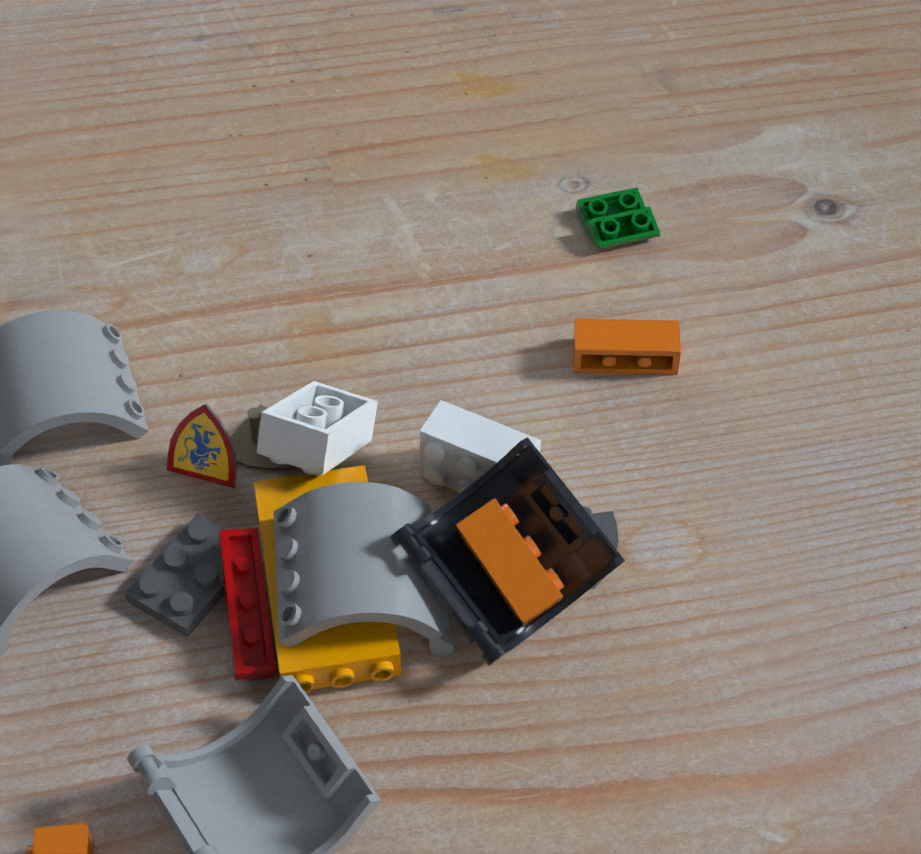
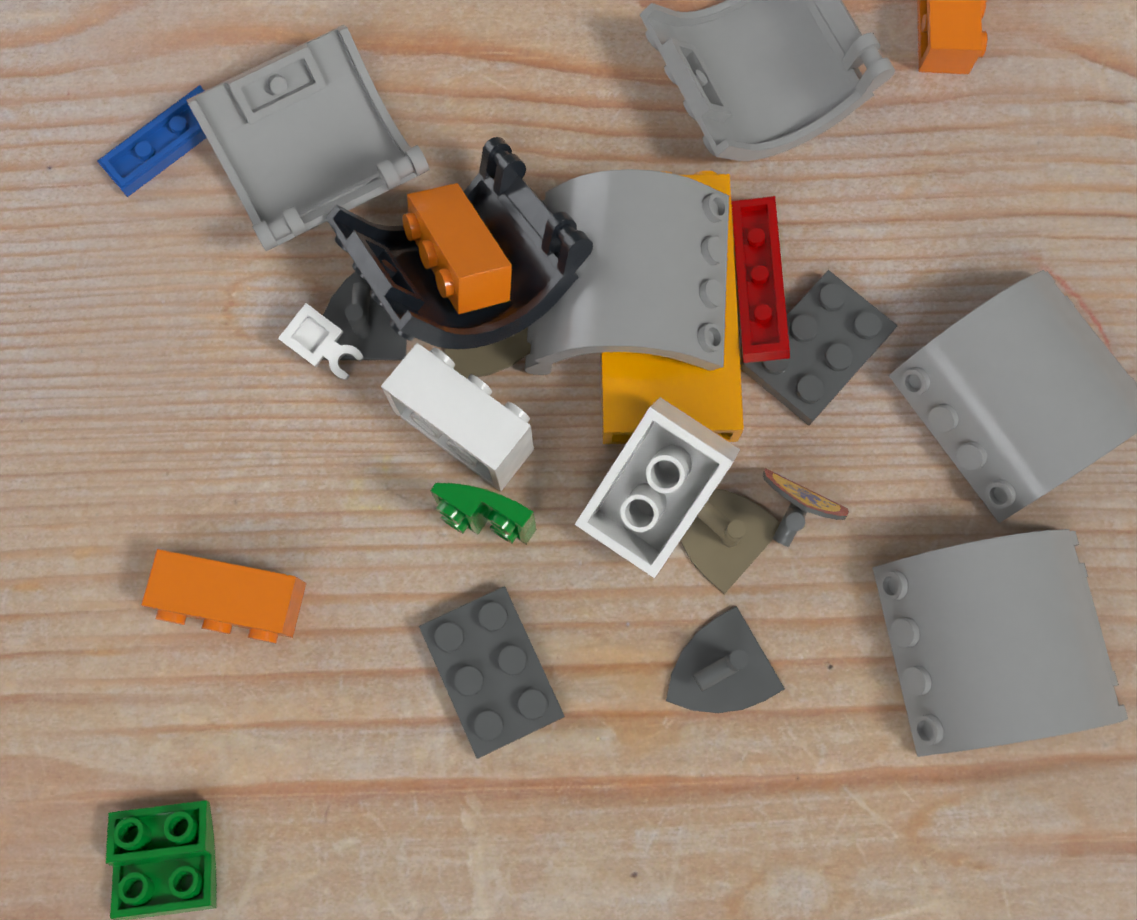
camera: 170 degrees left, 25 degrees up
none -> blue tile [97,85,207,197]
none -> light grey hinge [187,25,430,251]
none -> white plate [278,303,364,380]
none -> dark grey plate [419,586,565,759]
none -> green slope [430,483,537,545]
none -> dark grey shield [666,606,785,713]

